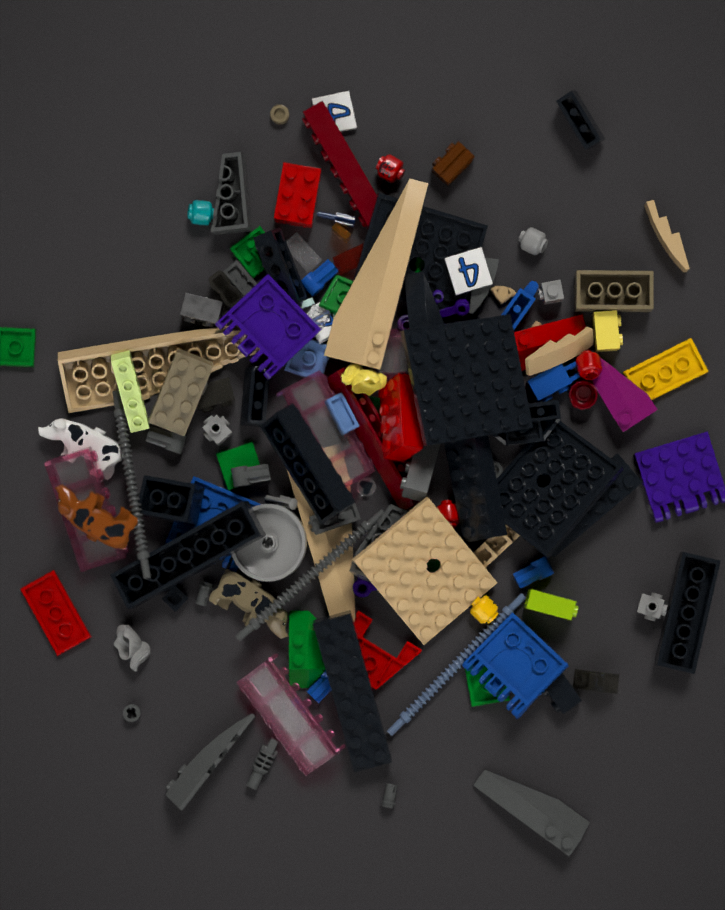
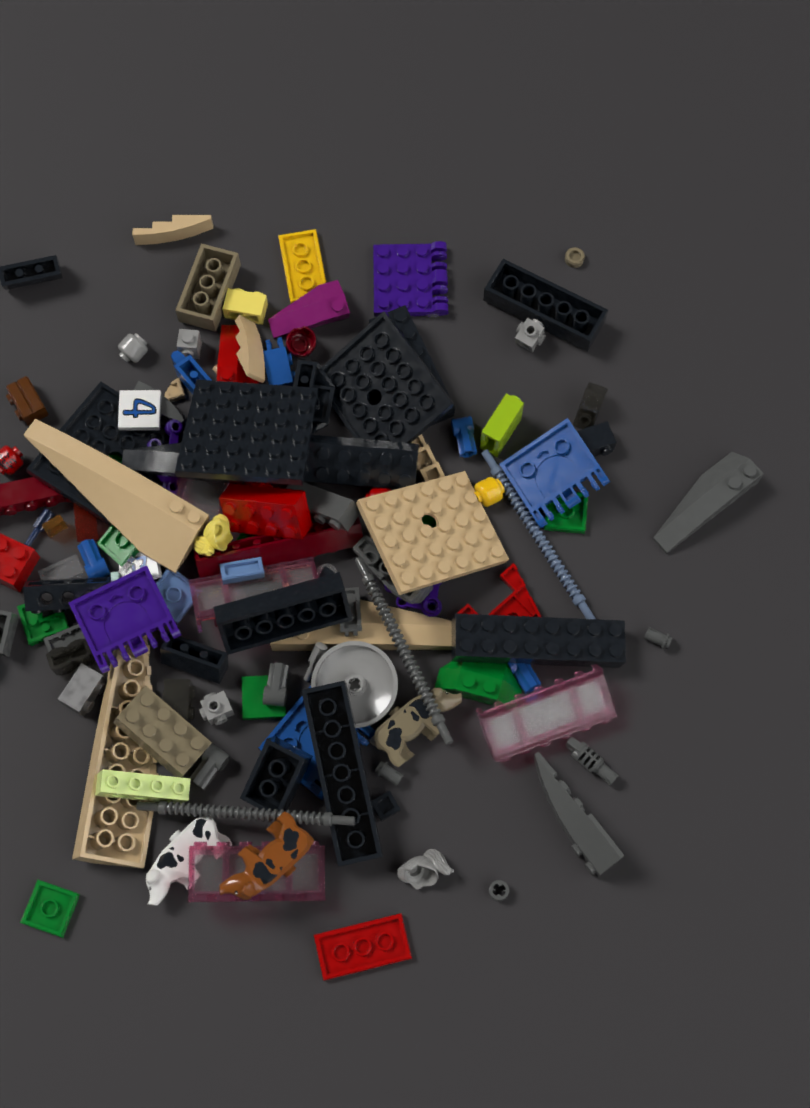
camera: 75 degrees left, 15 degrees down
red head [576,350,603,380] -> none

